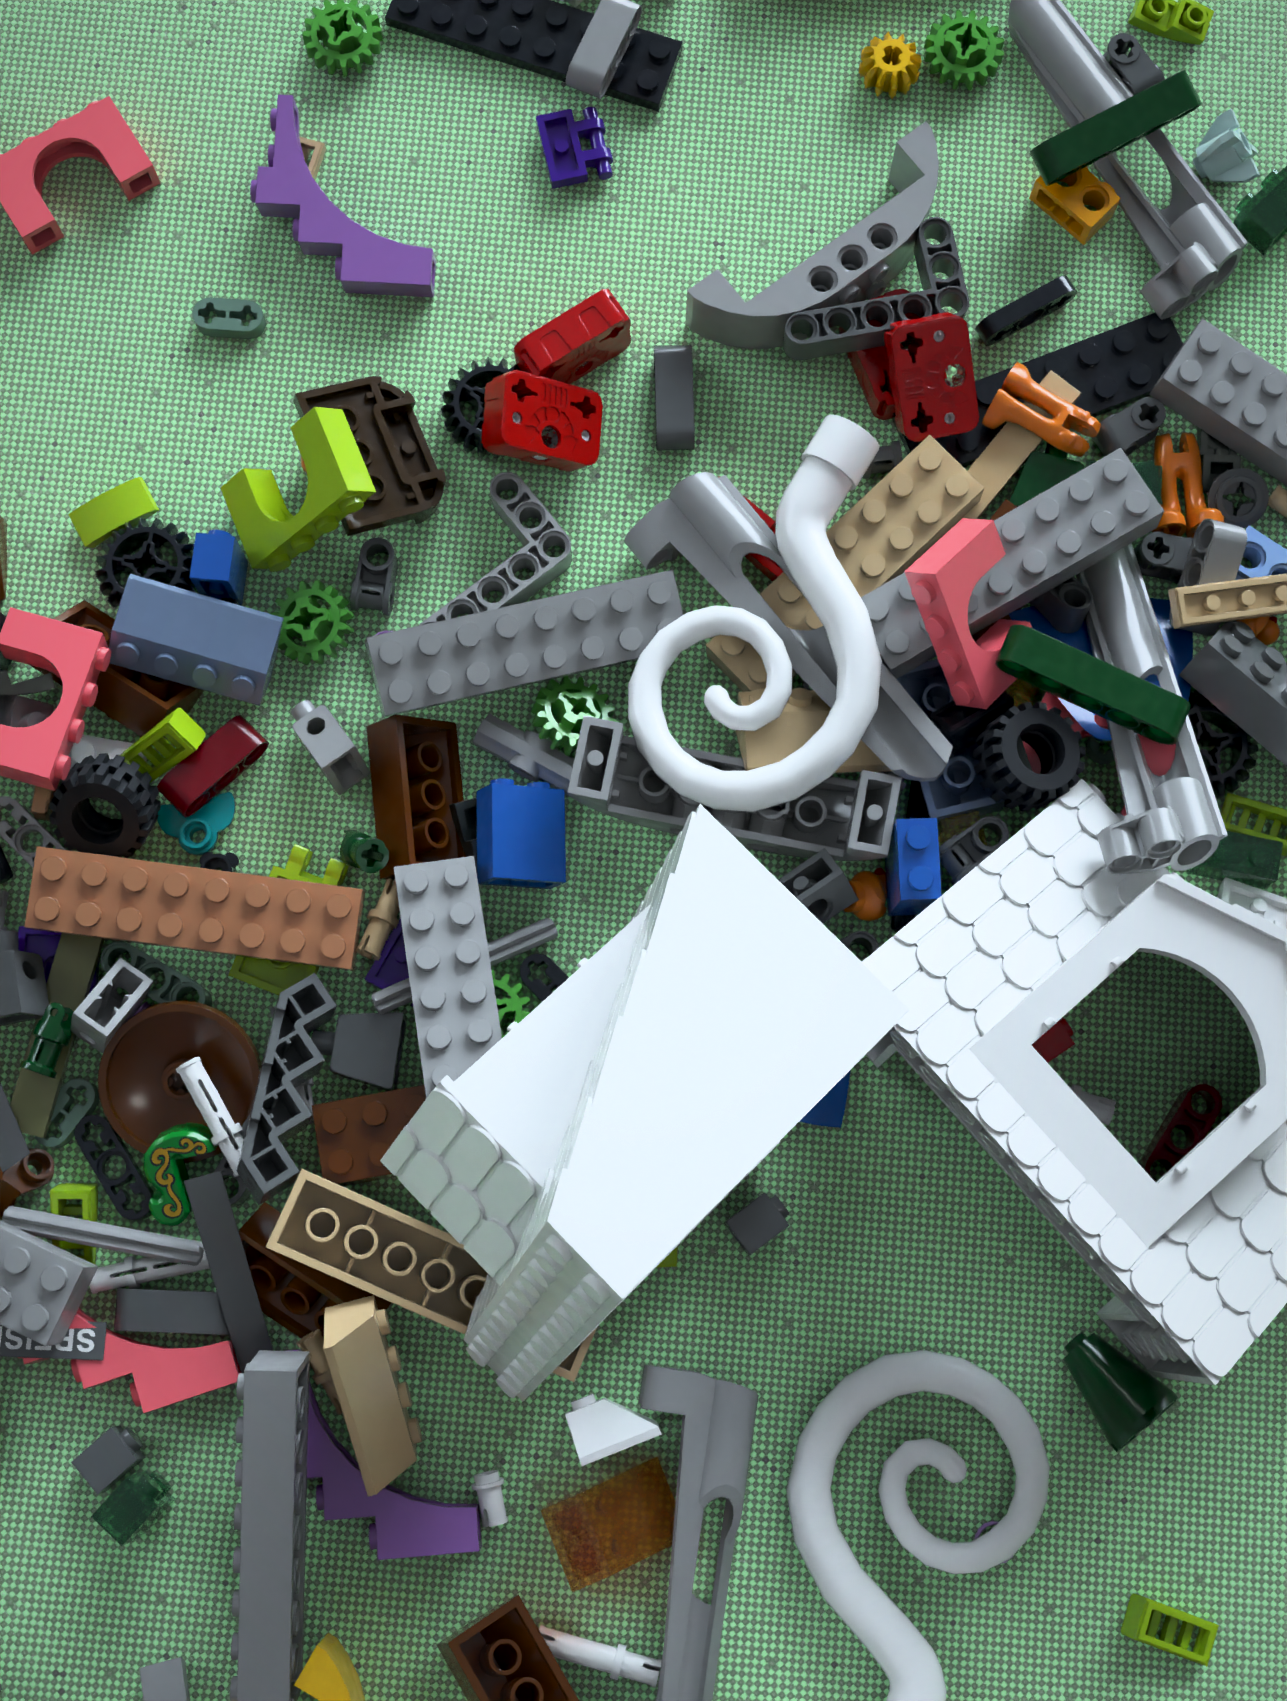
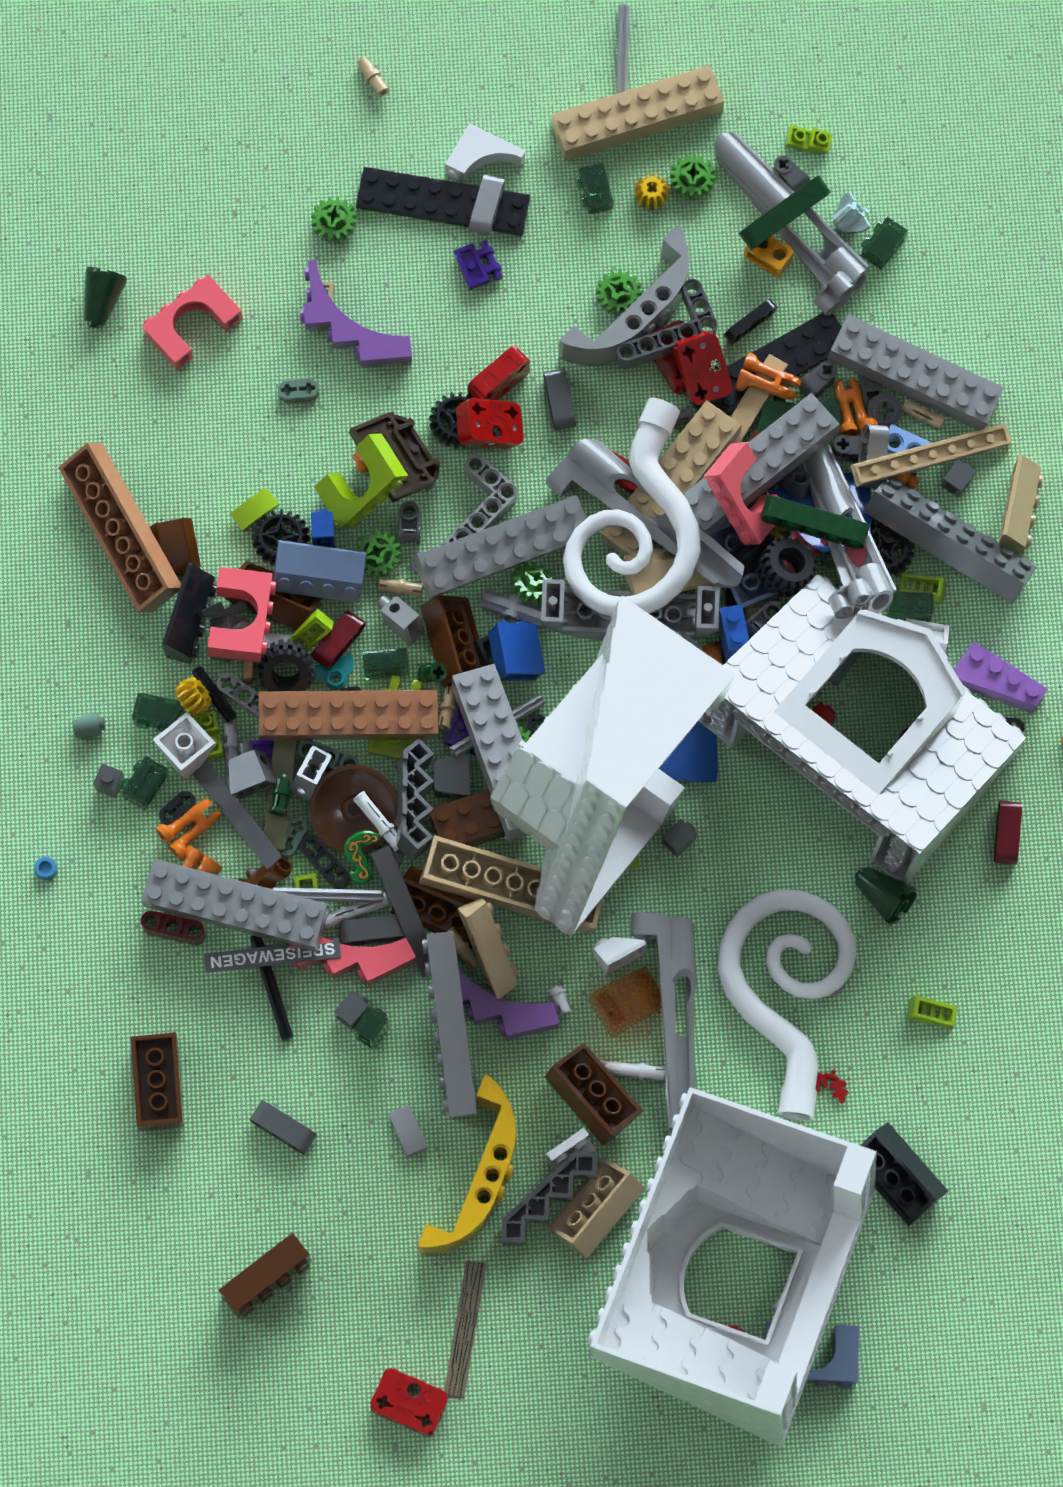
camera: 10 degrees left, 5 degrees down
none -> clear green brick [362,648,409,680]
none -> tan pin [378,577,424,598]
none -> clear green brick [575,163,614,214]
none -> bright green gear [596,269,642,316]

